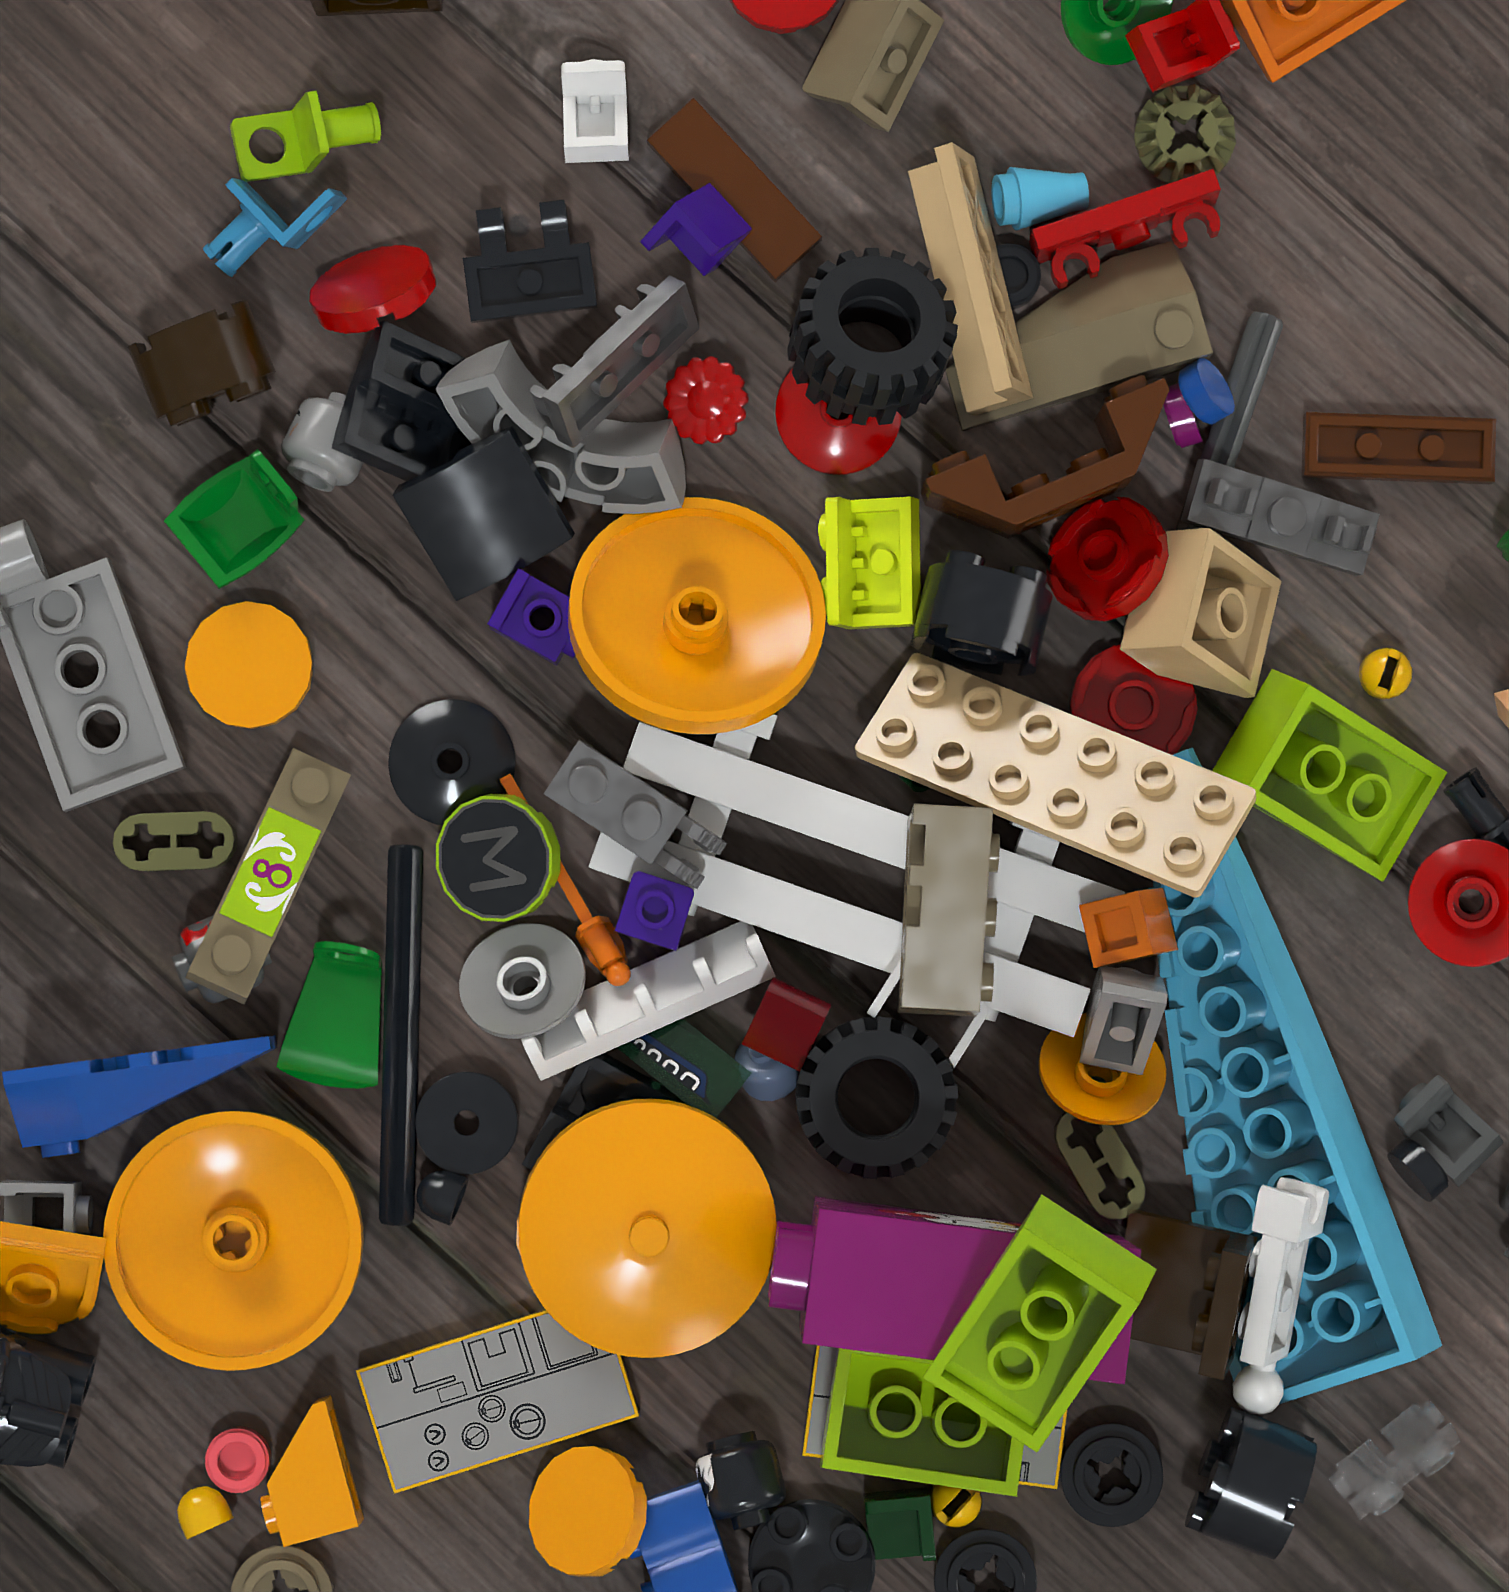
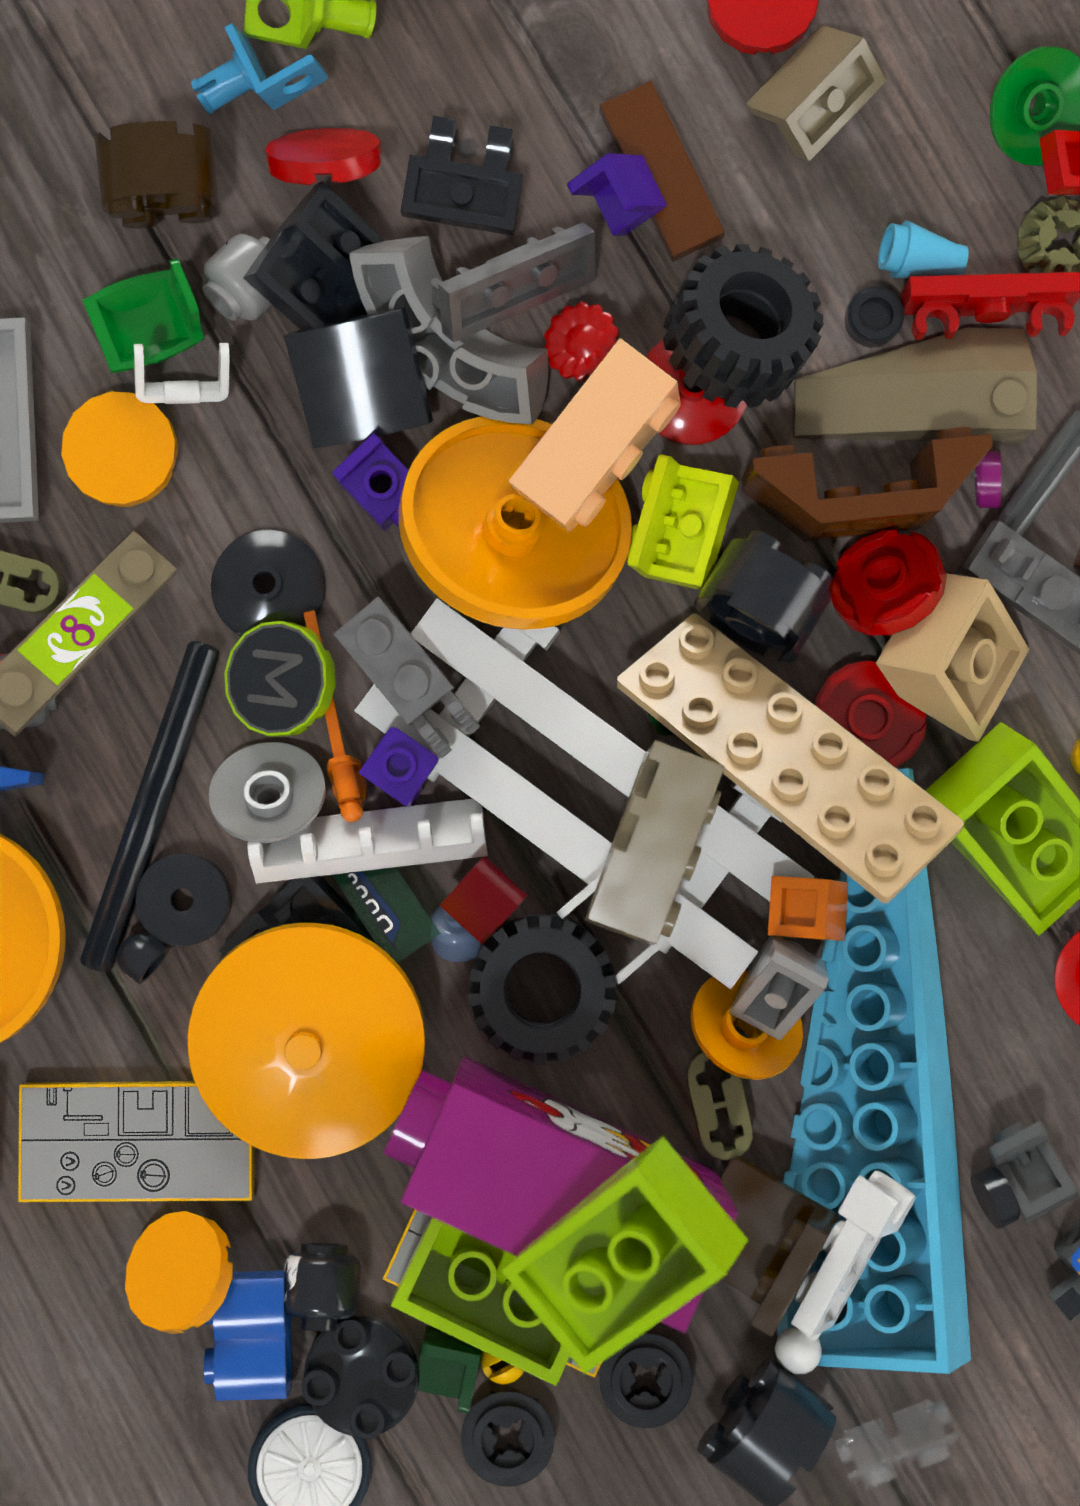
camera: 20 degrees right, 0 degrees up
green piece [276,941,382,1089] -> none
white bracket [561,59,629,163] -> none
tan fence [908,142,1033,416] -> none
blue tile [1178,358,1235,425] -> none
none -> white piece [134,343,229,404]
none -> light nougat wedge [508,338,681,533]

